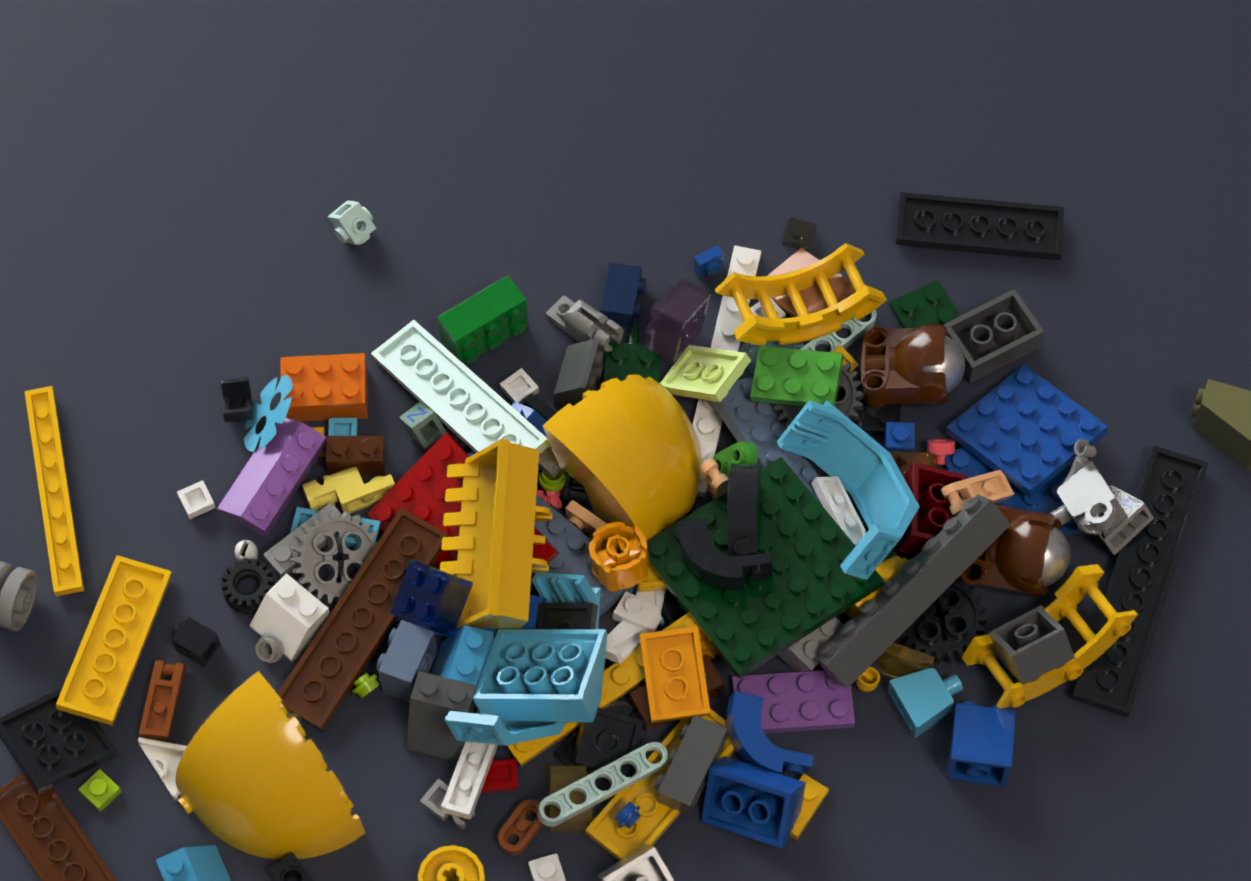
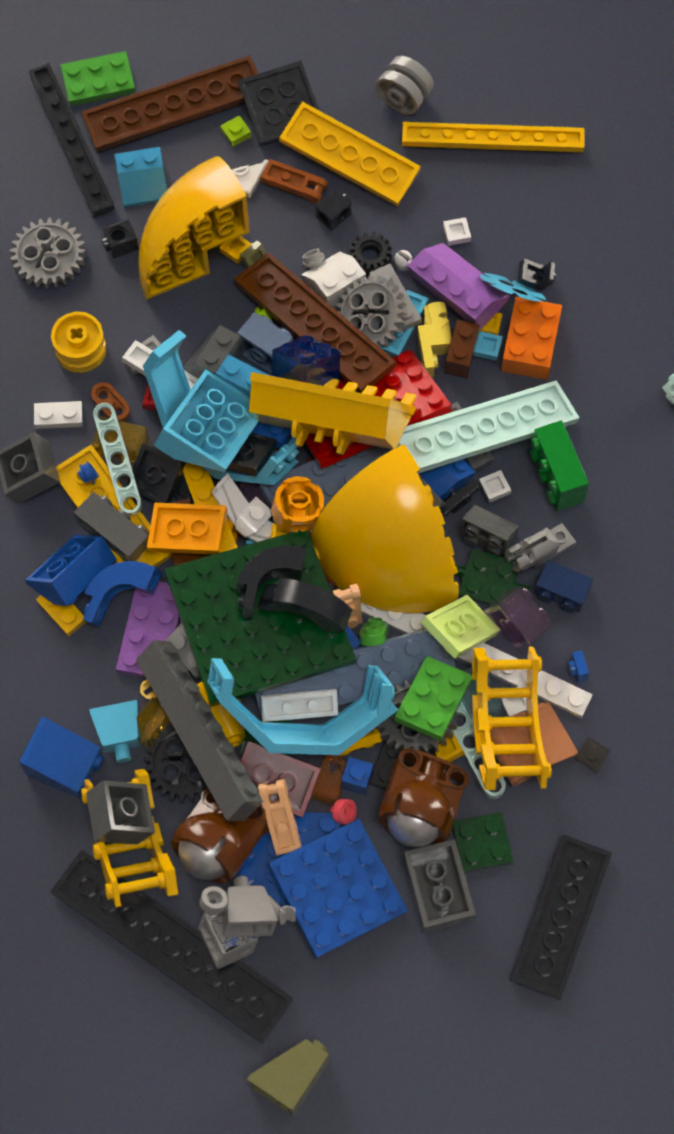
camera: 105 degrees right, 5 degrees up
sand green brick [399,402,447,449] -> none

